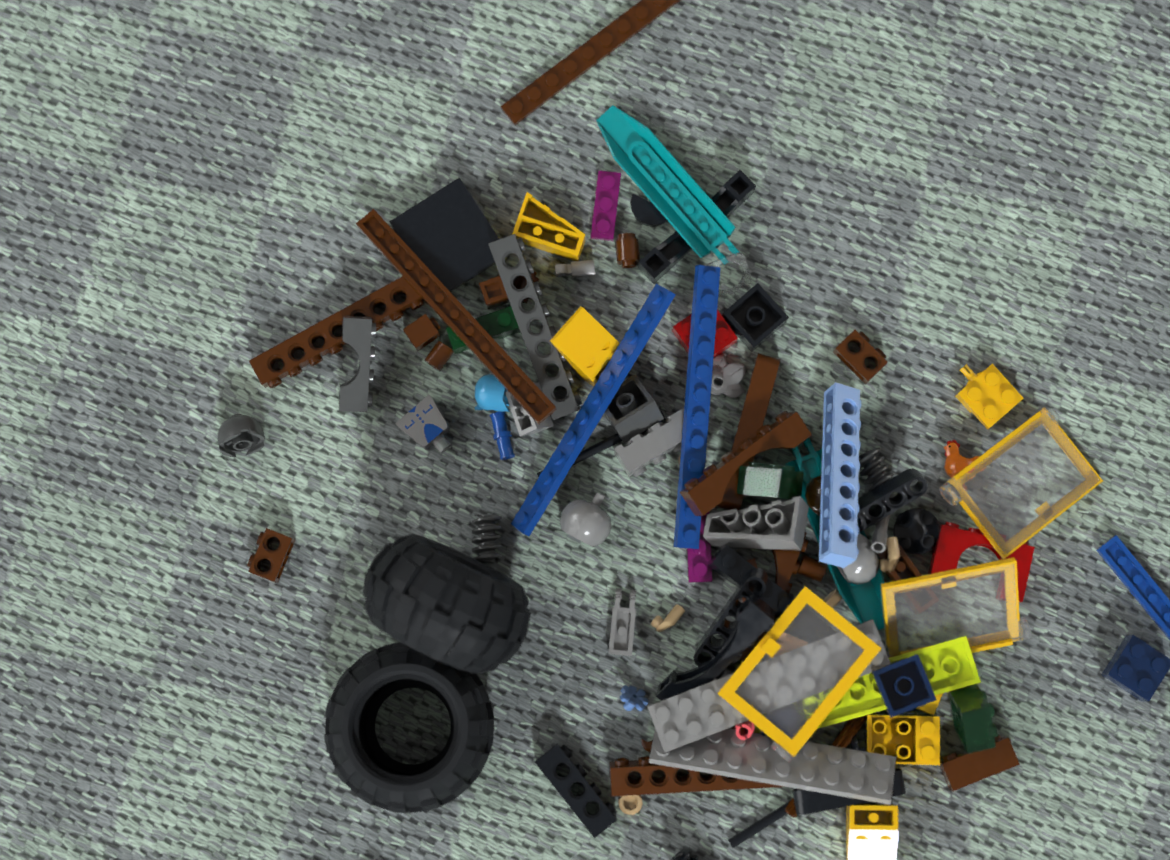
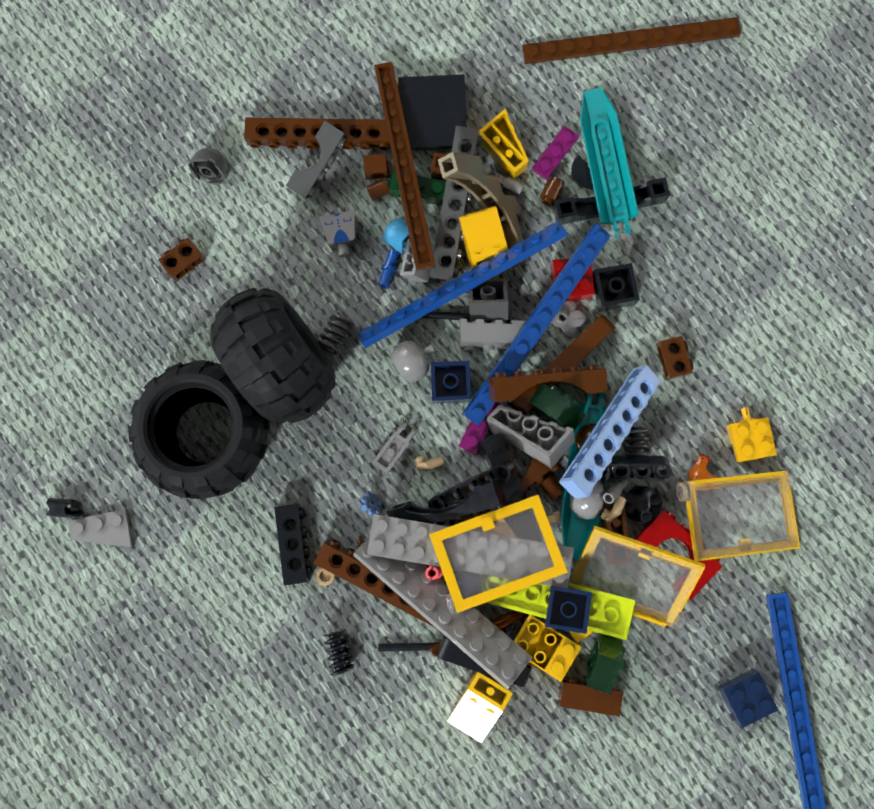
camera: 30 degrees right, 0 degrees up
none -> dark blue brick [431,361,471,404]
none -> dark tan arch [438,152,523,249]

